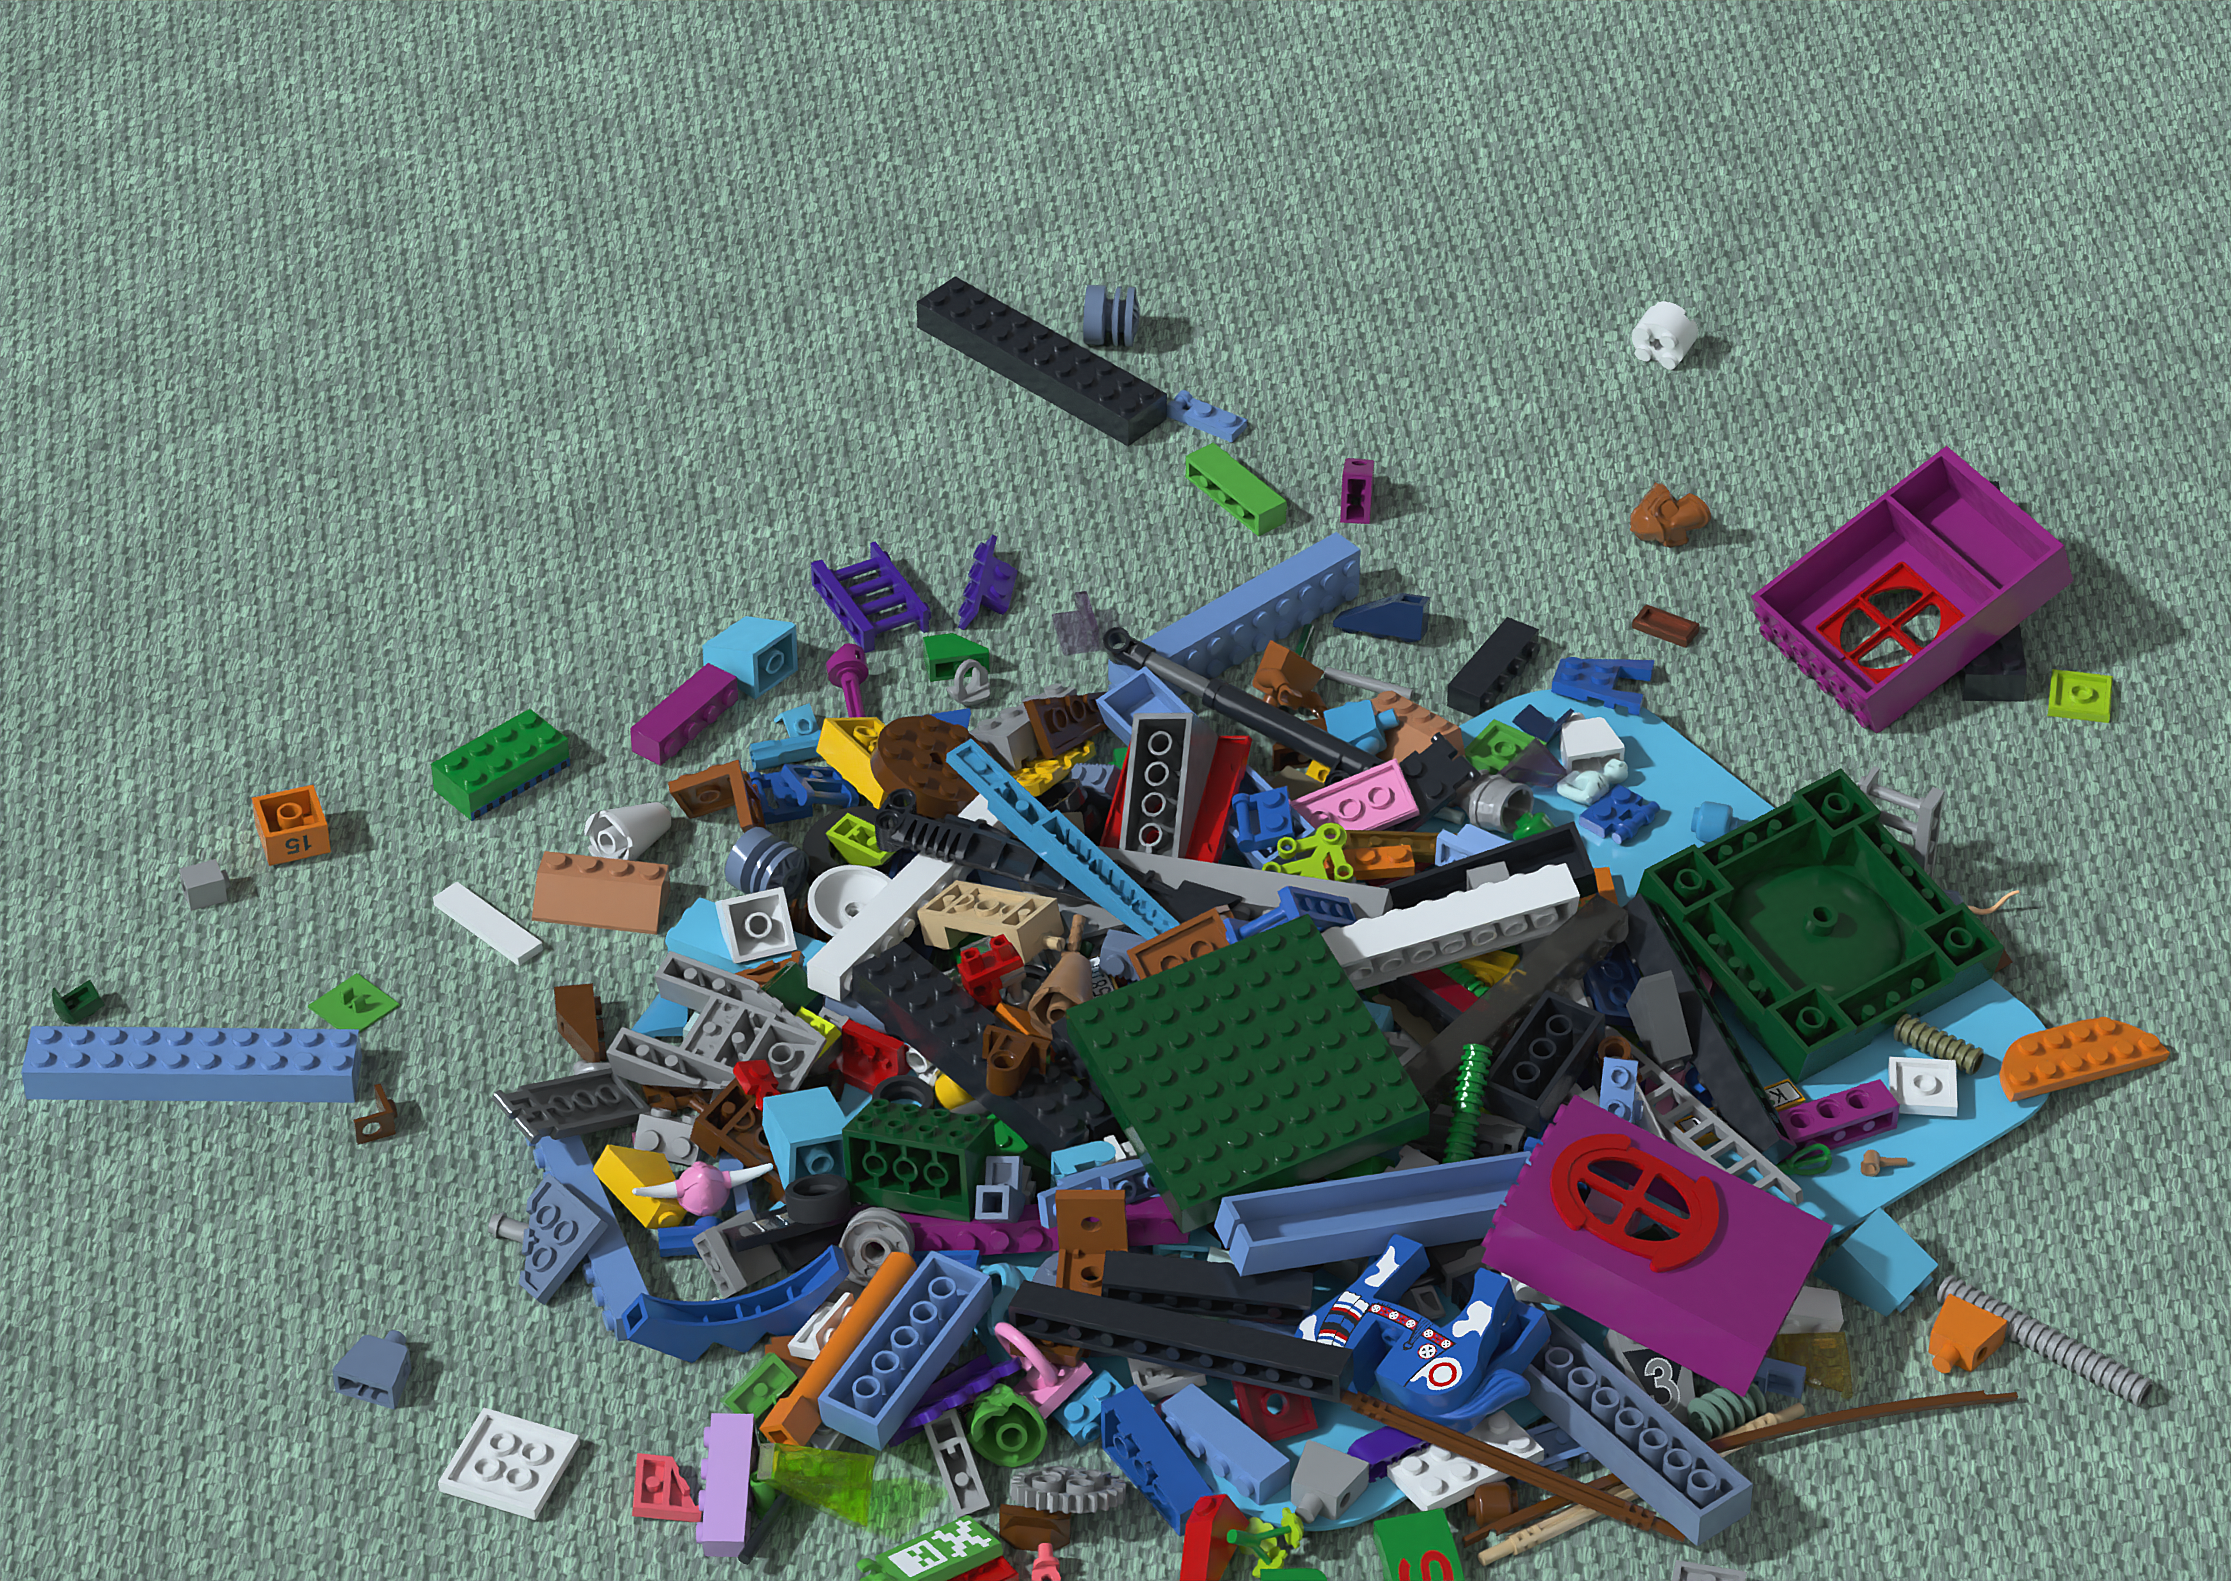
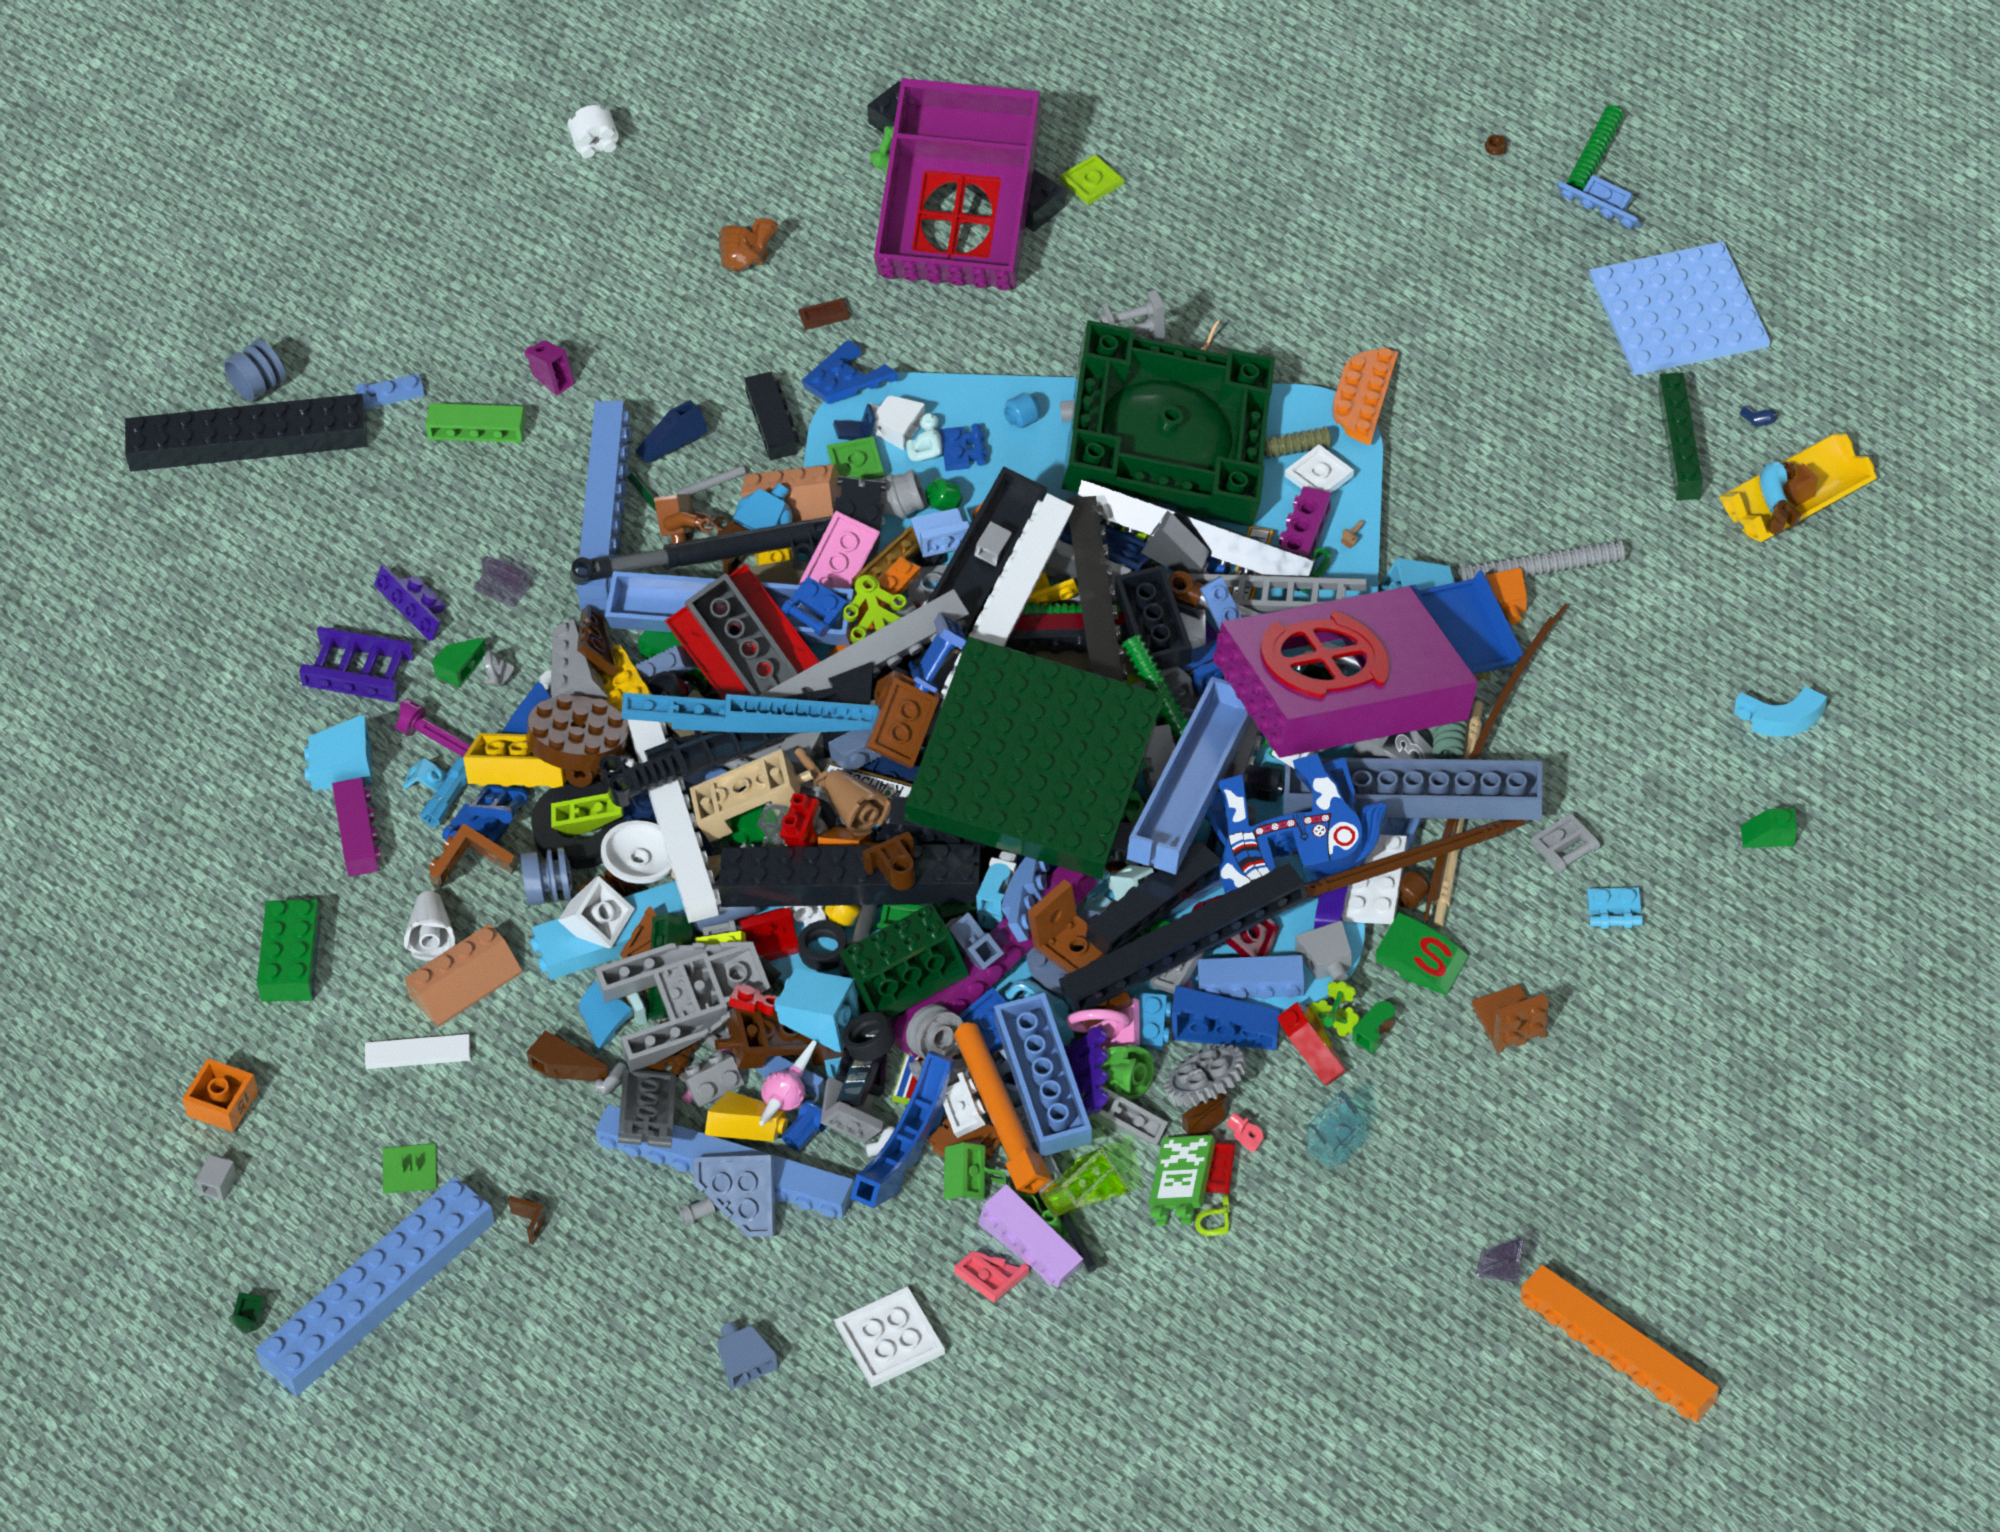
camera: 45 degrees left, 10 degrees up
slope [1496,737,1567,788] -> none
none -> blue panel [1409,570,1523,675]

